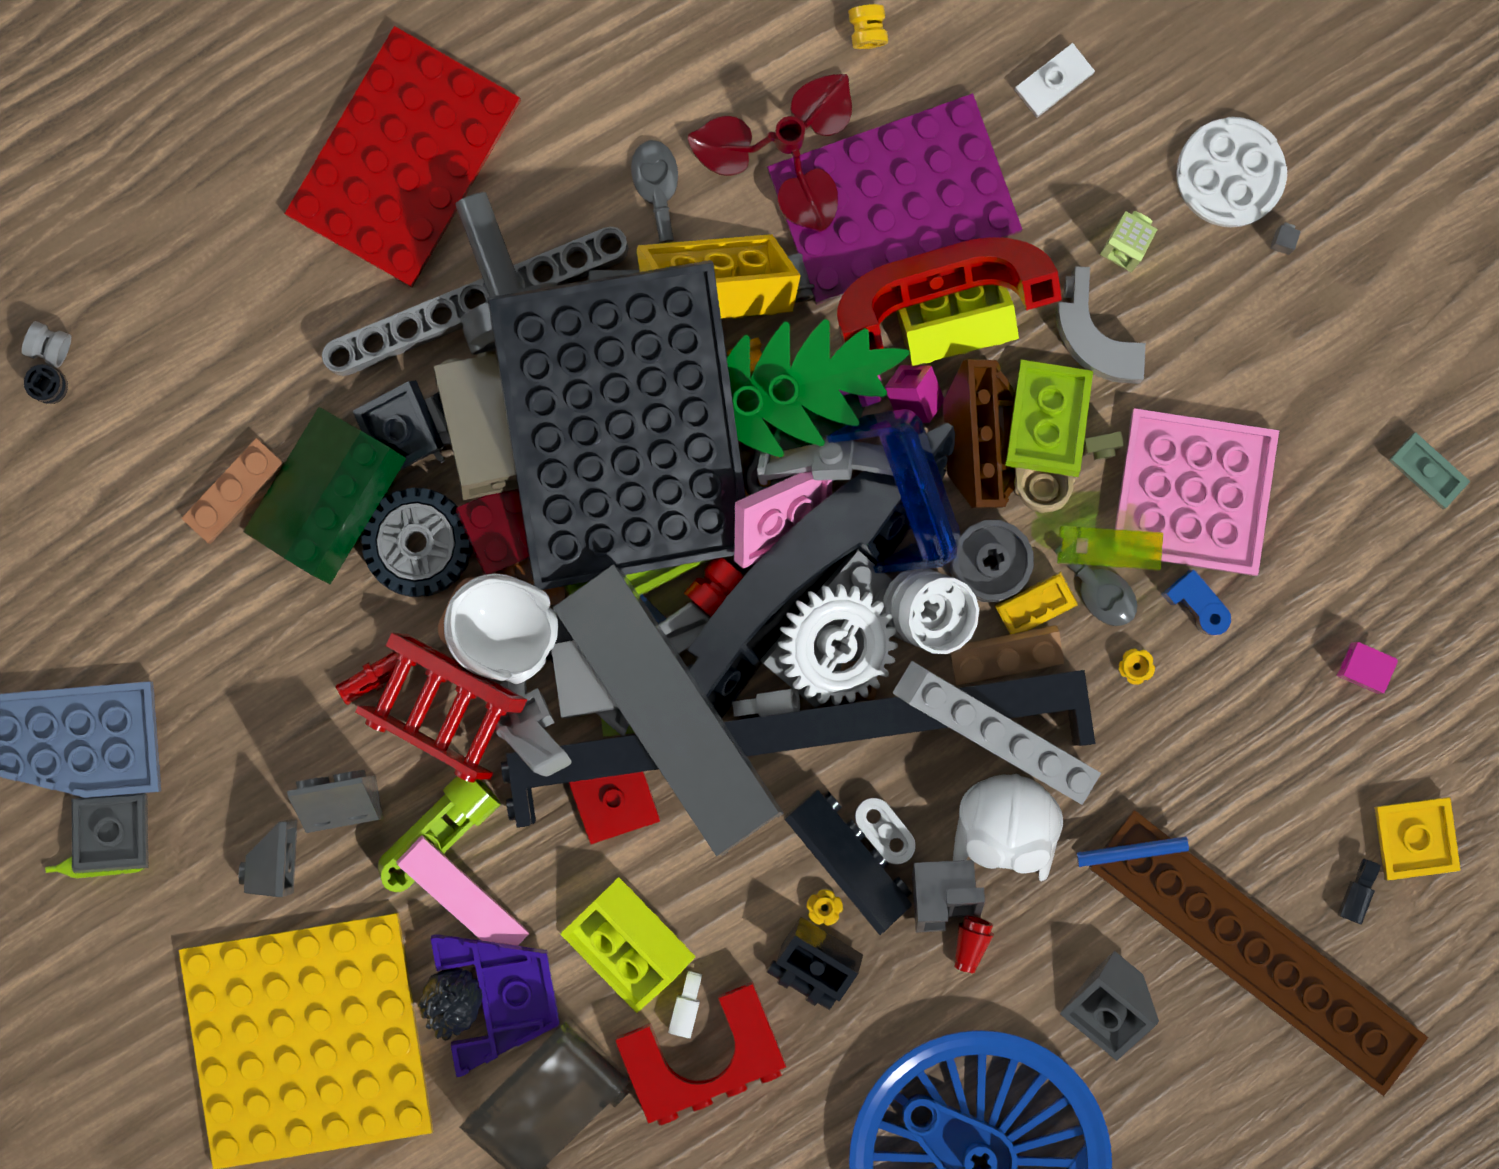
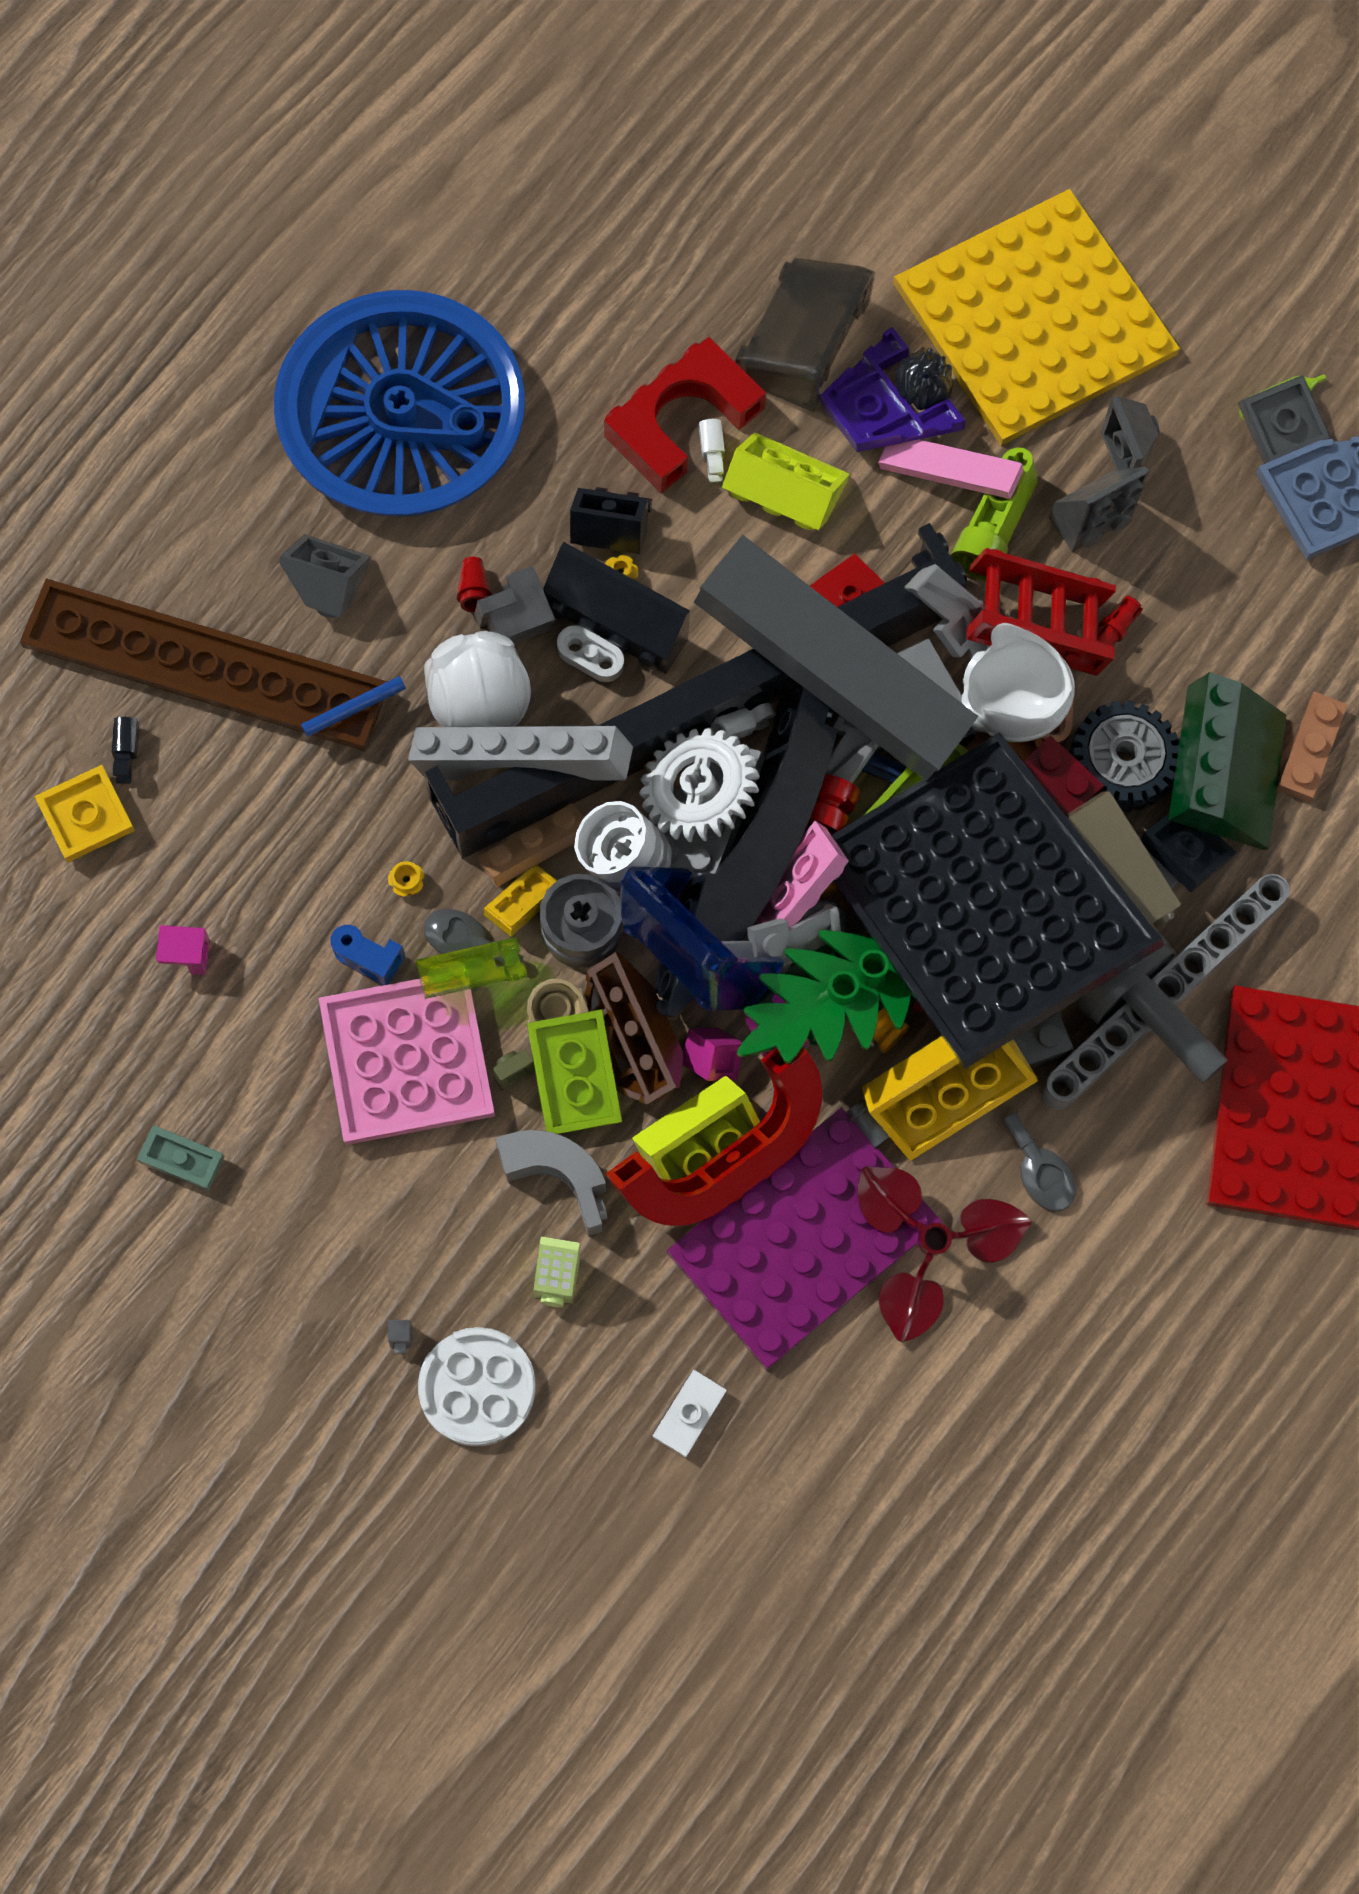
camera: 155 degrees right, 15 degrees down
yellow wheel [848,4,888,49] -> none

